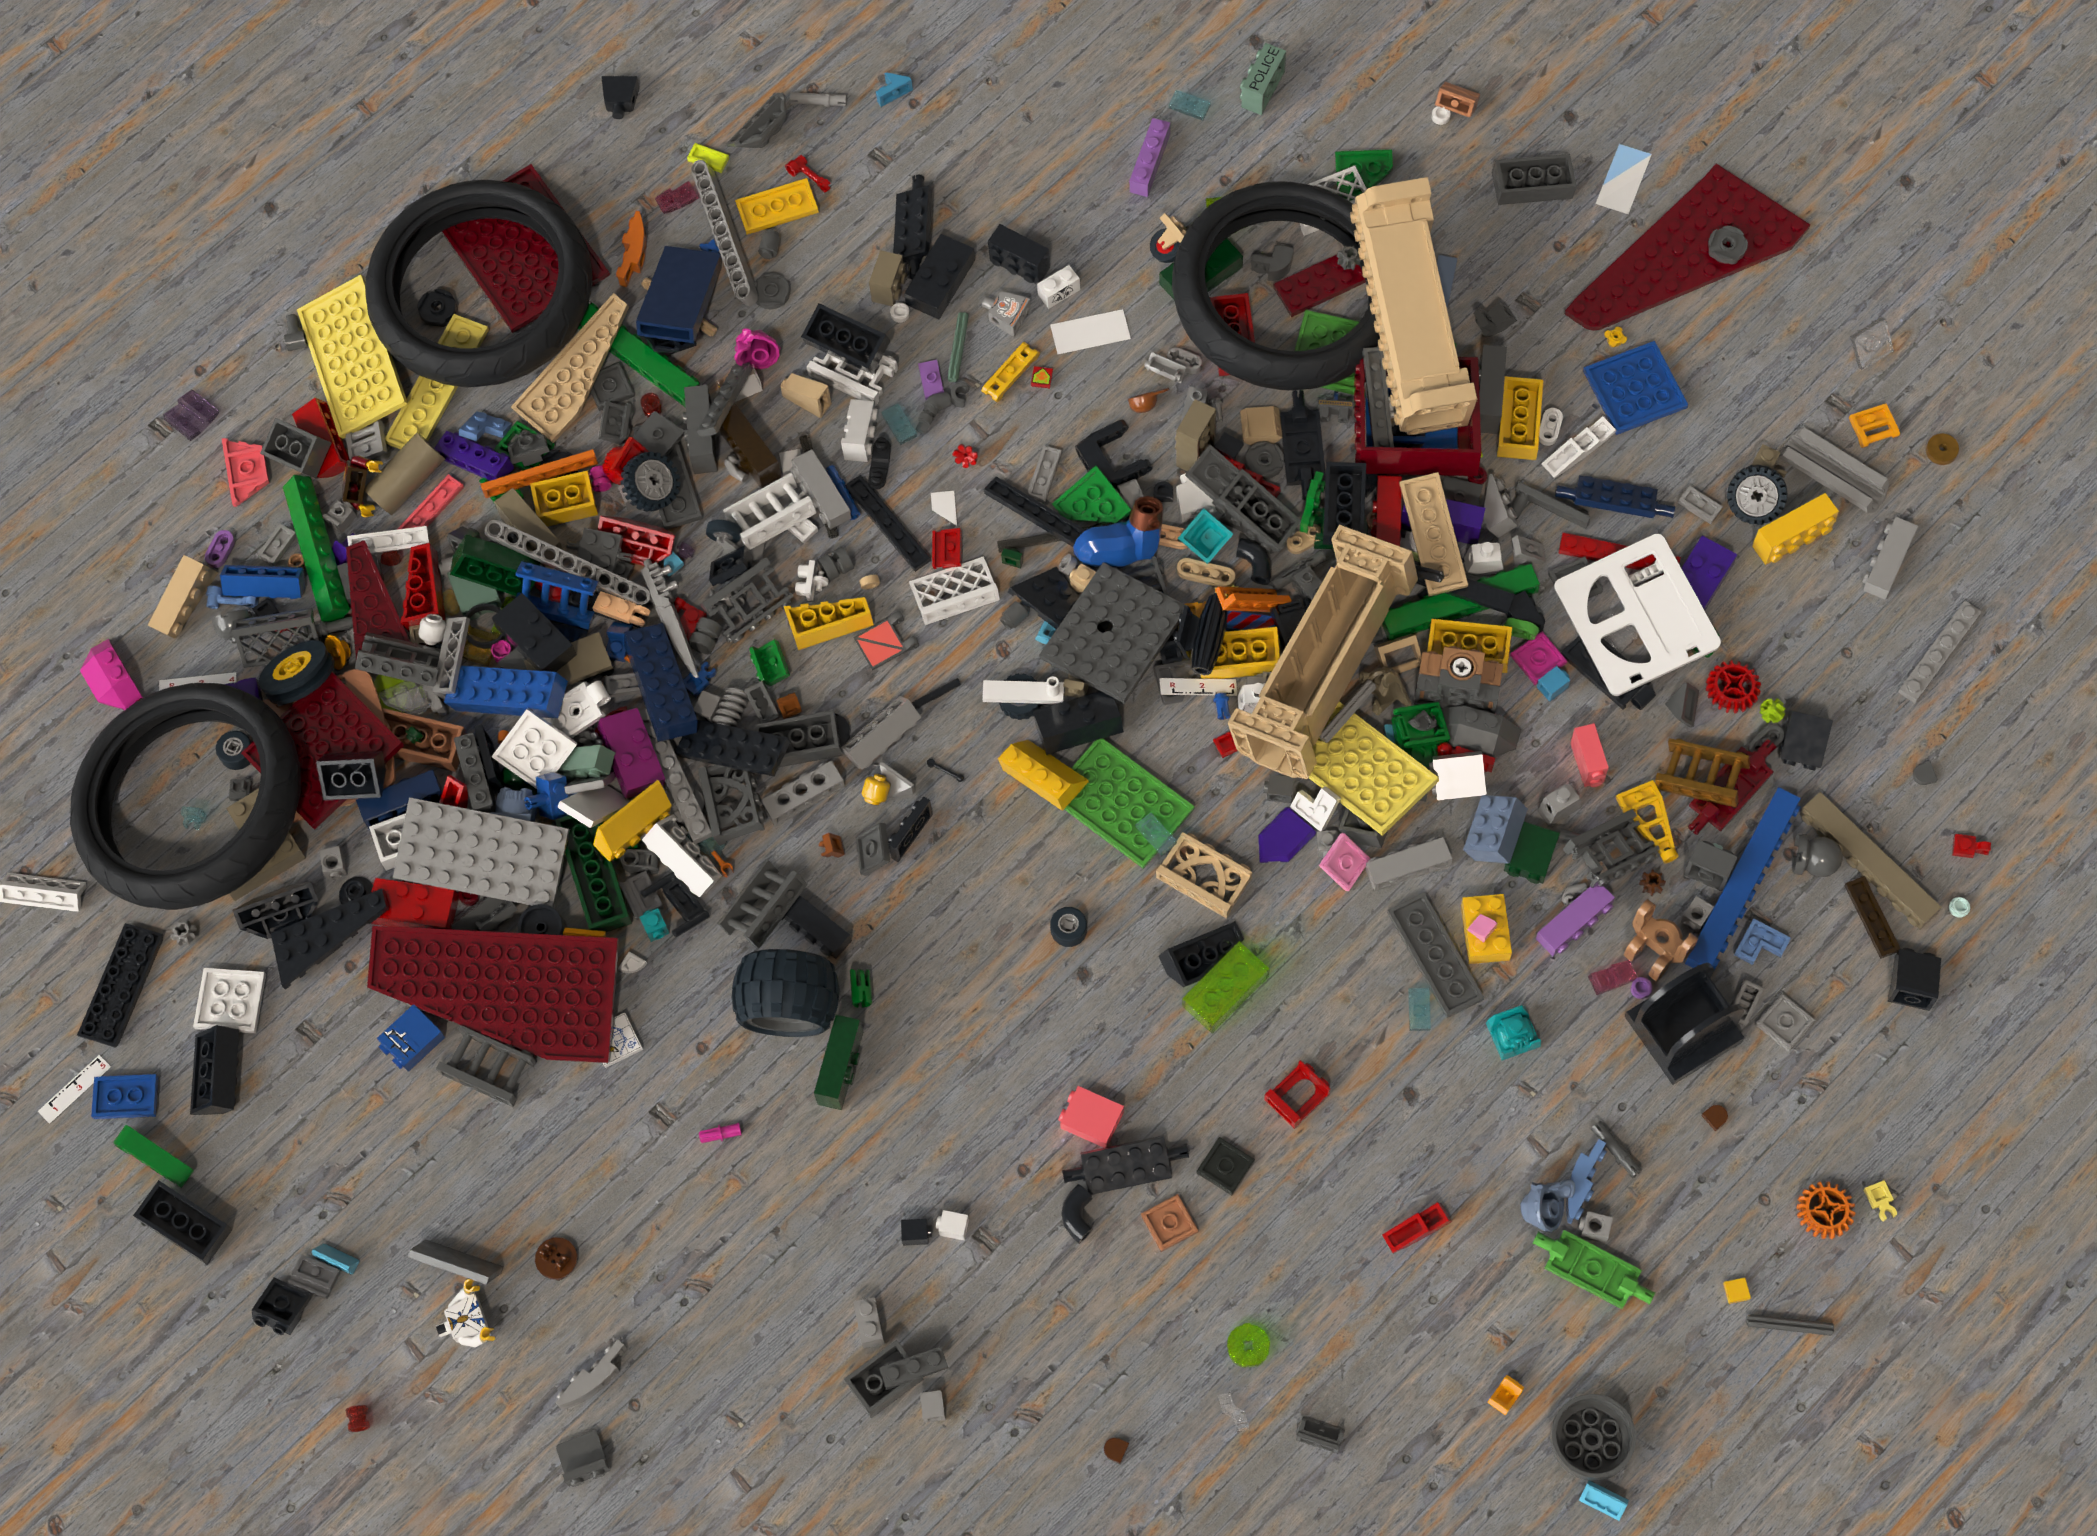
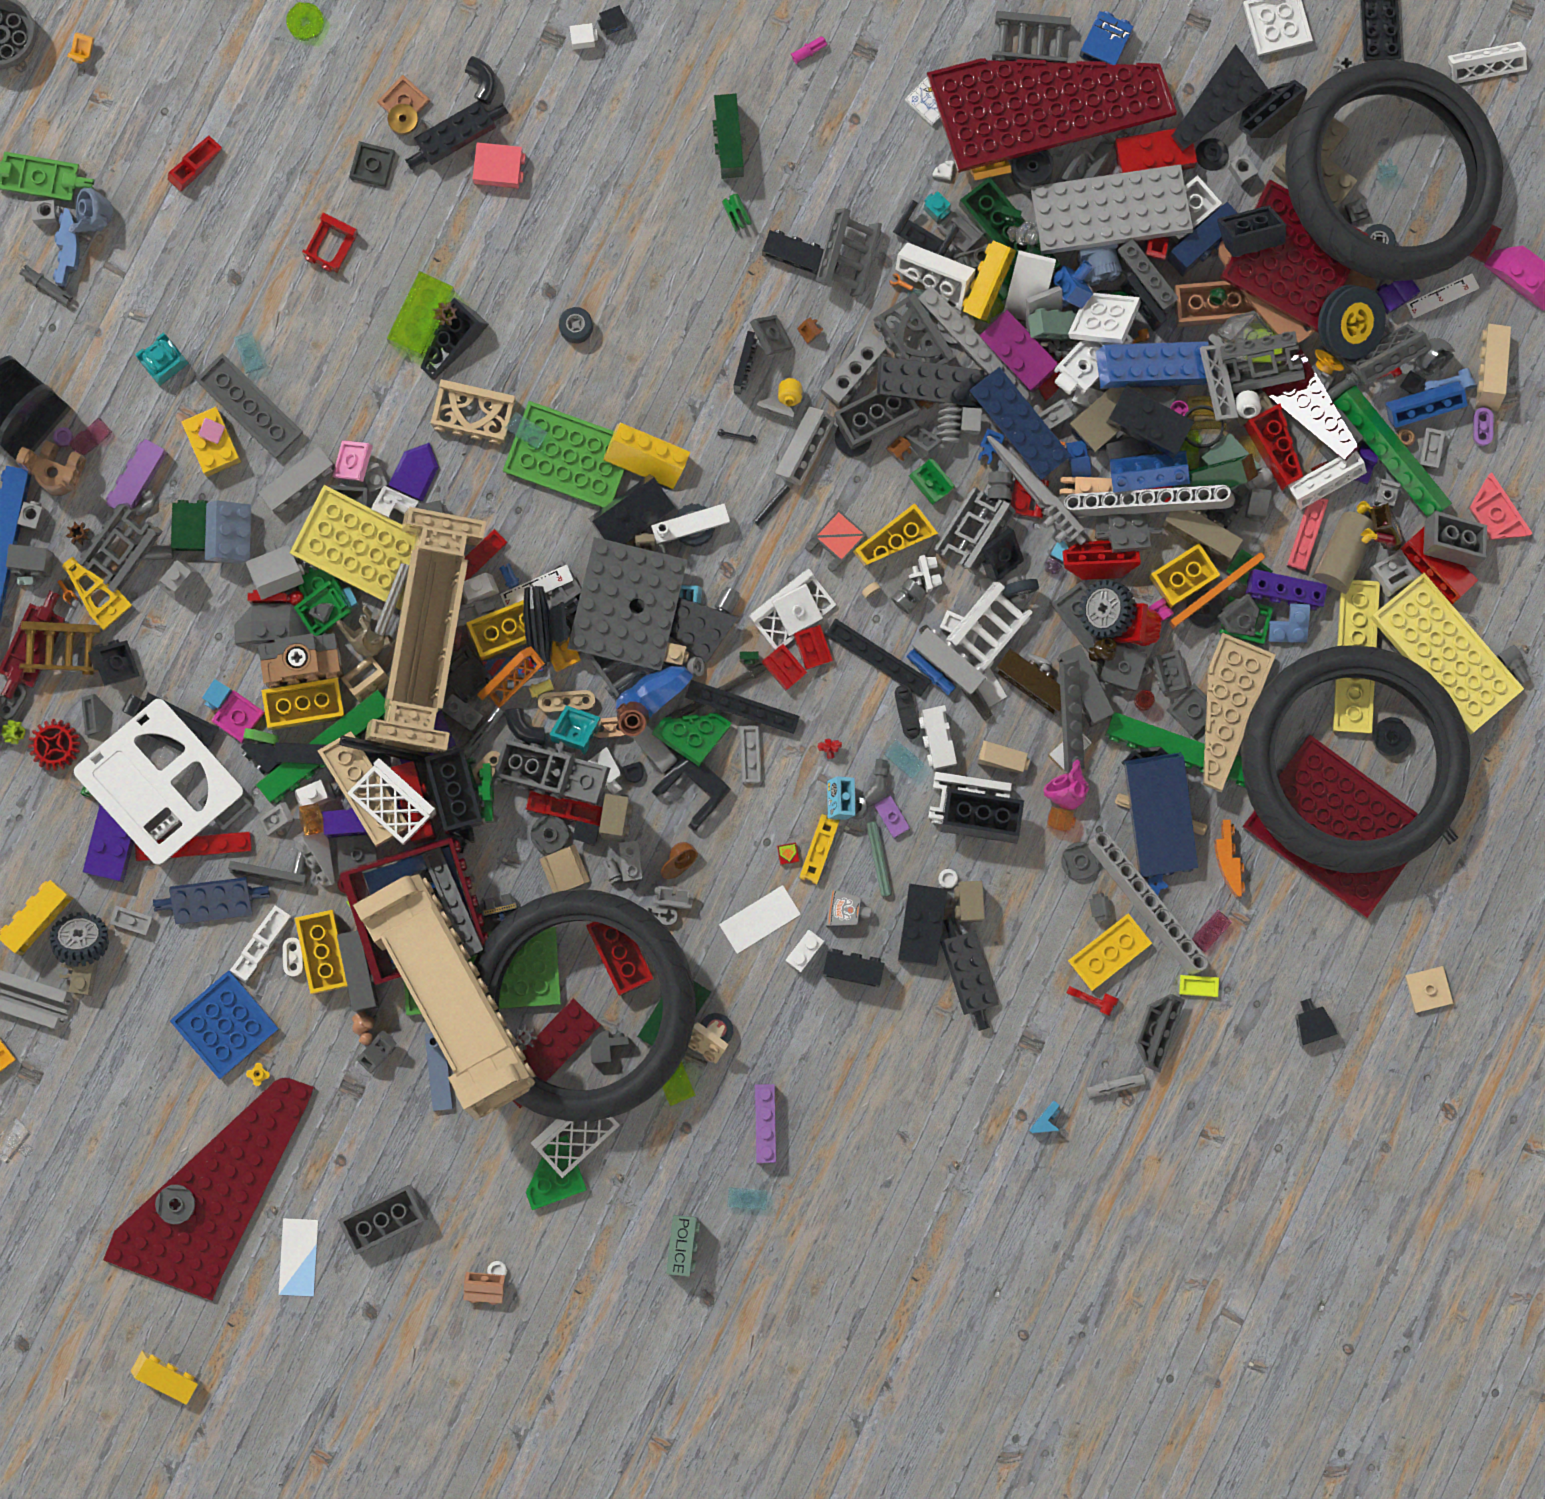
camera: 155 degrees right, 15 degrees up
black wheel [731,949,840,1037] -> none
white sticker [931,491,957,526] -> none
black plate [1280,390,1325,500] -> none
coral brick [1570,723,1609,787] -> none
none -> orange hand [57,580,78,605]
none -> black plate [88,639,140,687]
none -> yellow wedge [131,1350,198,1405]
none -> clear orange brick [299,803,324,836]
none -> white fence [347,758,436,845]
none -> nougat animal [352,1011,375,1045]
none -> pearl gold piece [387,104,418,135]
none -> reddish brown gear [433,302,457,325]
none -> red plate [761,644,808,691]
none -> white plate [772,584,823,636]
none -> medium azure brick [827,776,855,820]
none -> dark green plate [1001,206,1022,224]
none -> clear animal [1007,221,1039,245]
none -> clear orange brick [1046,807,1076,832]
none -> dark brown animal [1088,637,1117,662]
none -> tan plate [1405,966,1453,1013]

